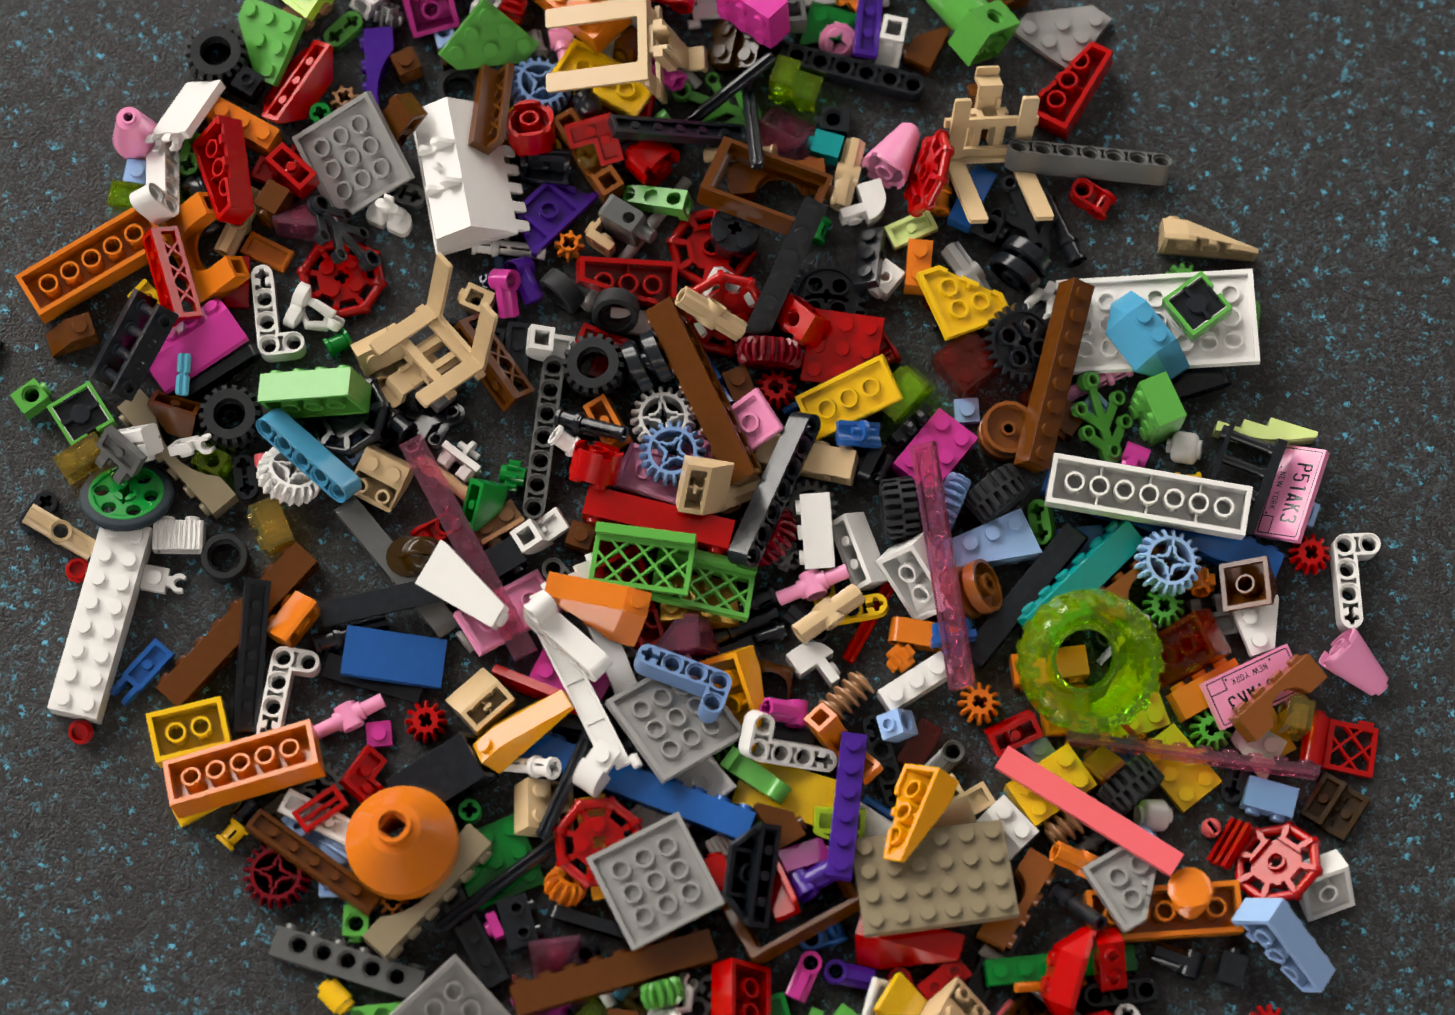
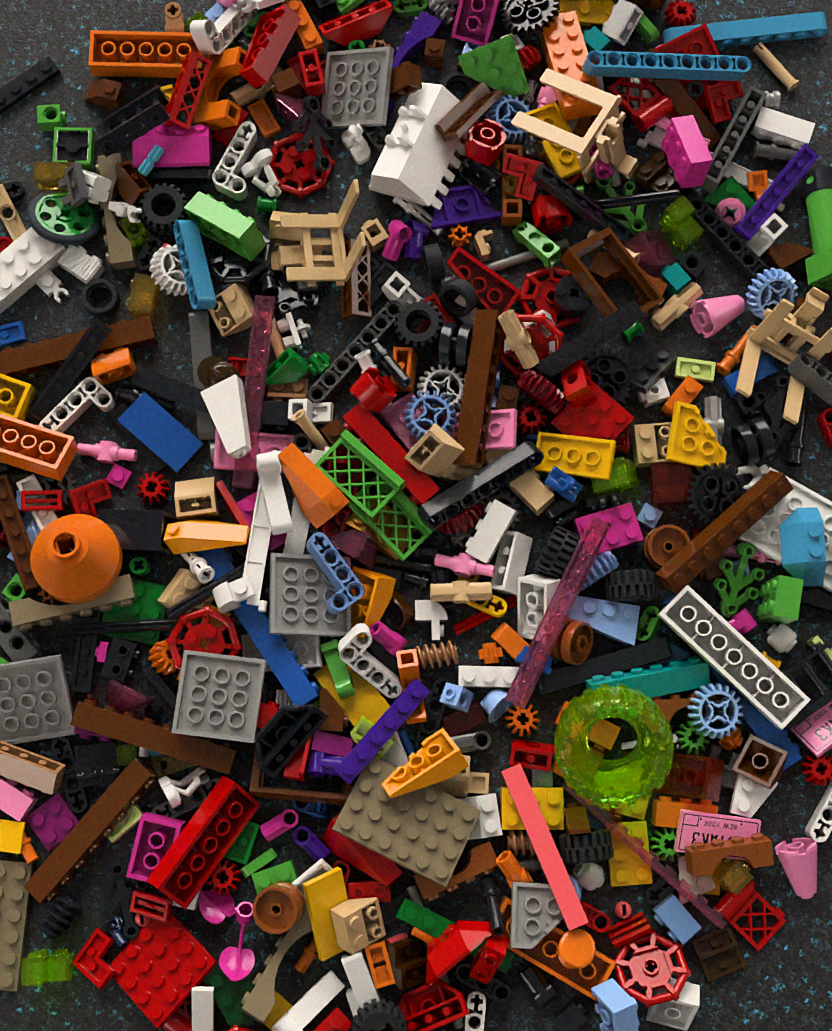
camera: 35 degrees right, 5 degrees up
dark grey torso [598,194,657,247] -> none
bright green gear [640,976,685,1010] -> none
black axle [739,71,764,170] -> none
white brick [839,178,886,228] -> none
red plate [904,129,955,217] -> none
none -> medium nougat piece [165,2,186,32]
none -> tan pin [292,409,337,457]
none -> light blue piece [480,687,525,723]
none -> red piece [580,900,611,932]
none -> tan slope [630,422,673,468]
none -> light blue gear [745,268,798,320]

